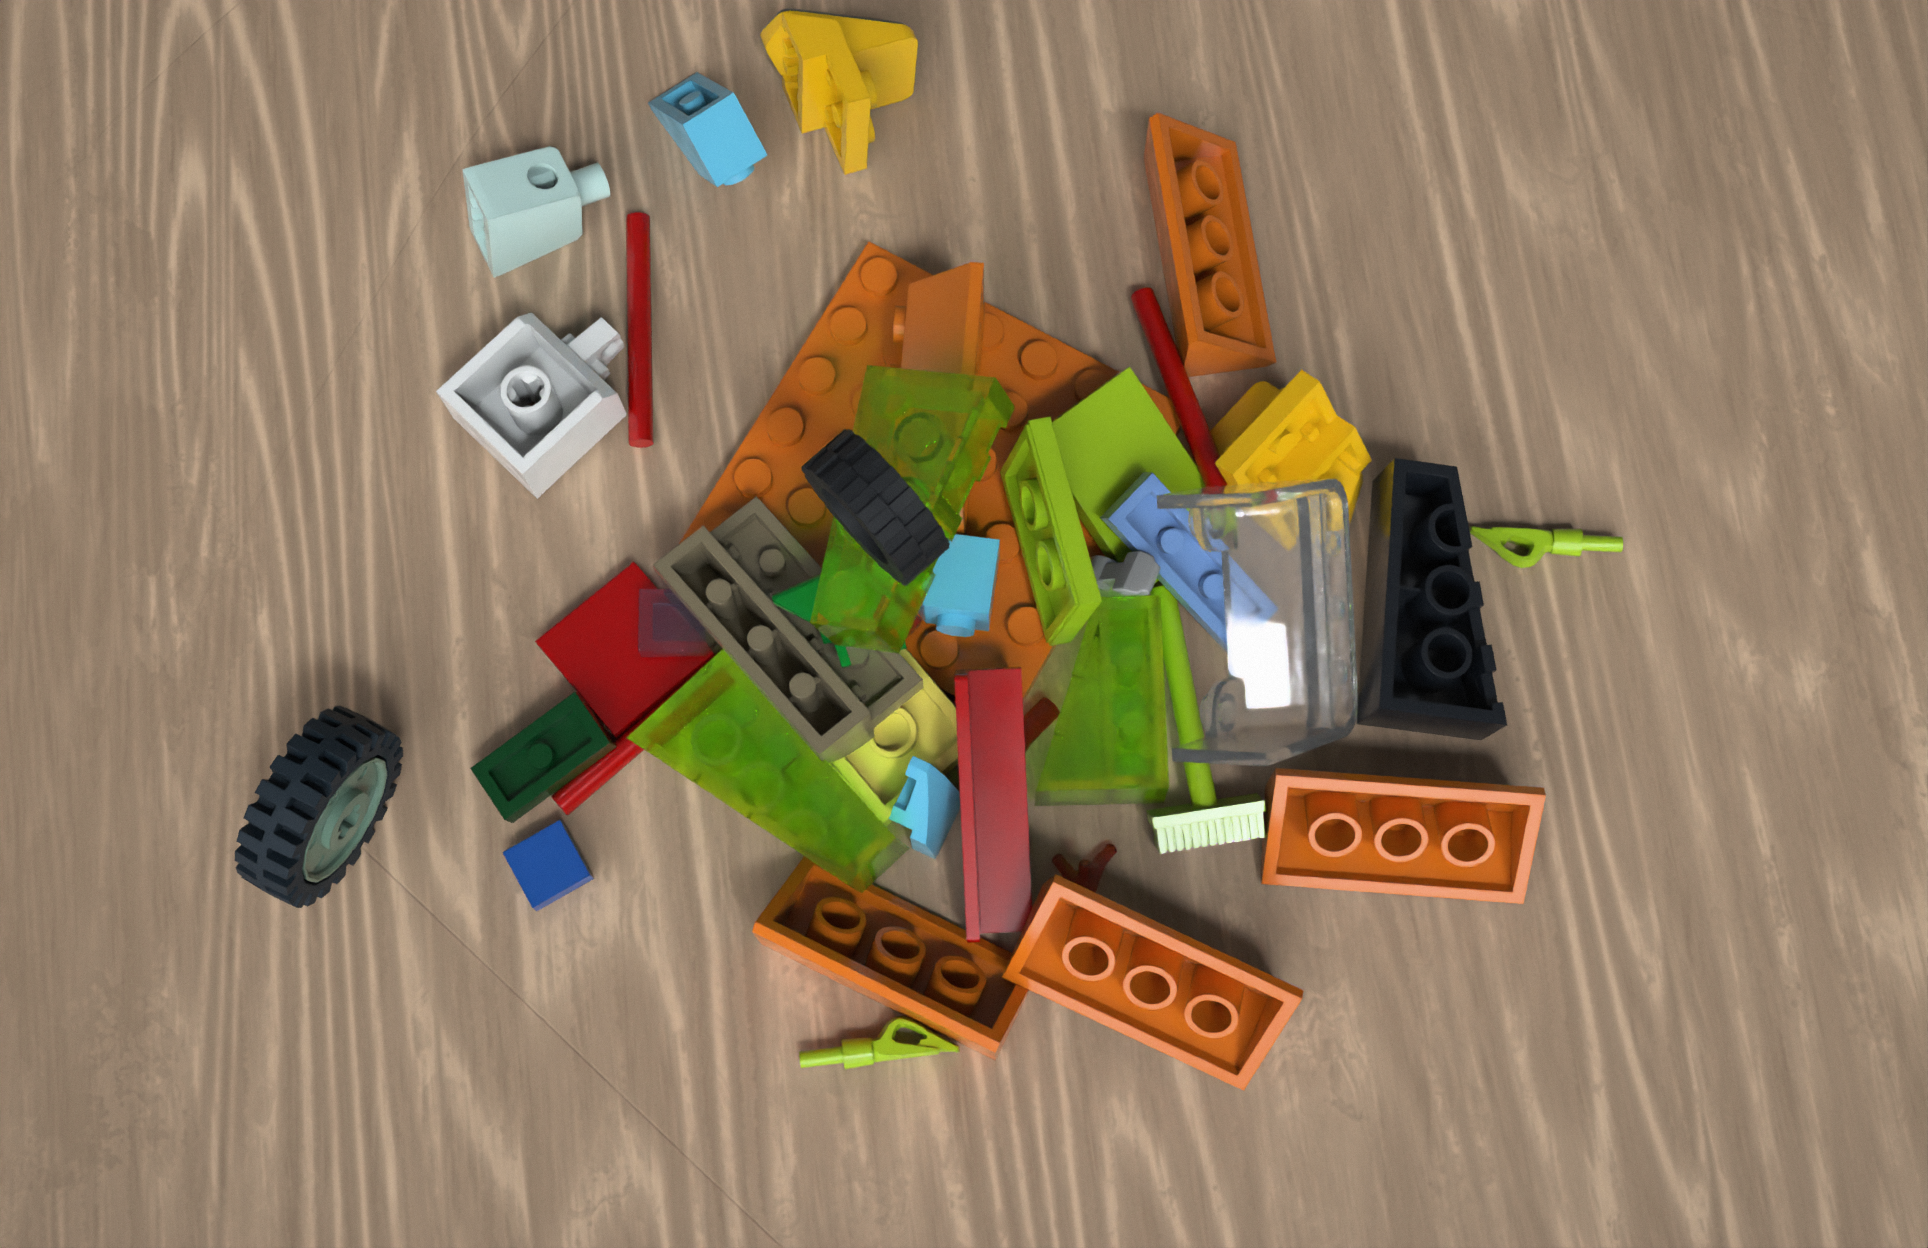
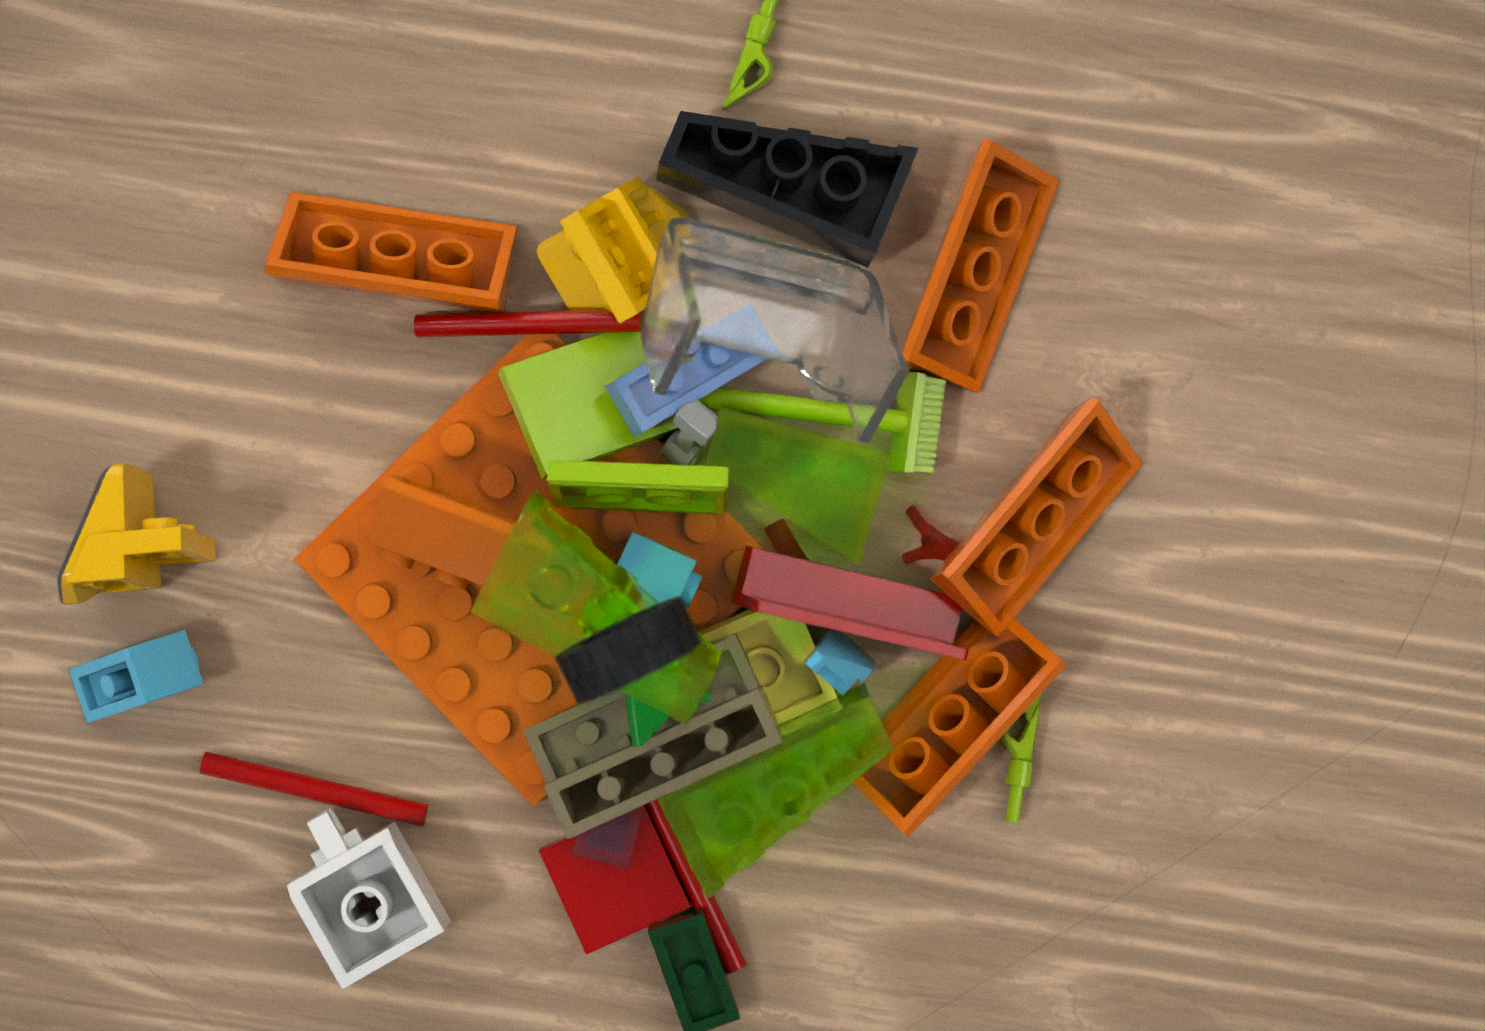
camera: 70 degrees left, 15 degrees up
light aqua torso [463,146,610,278] -> none
blue tile [502,820,594,911] -> none

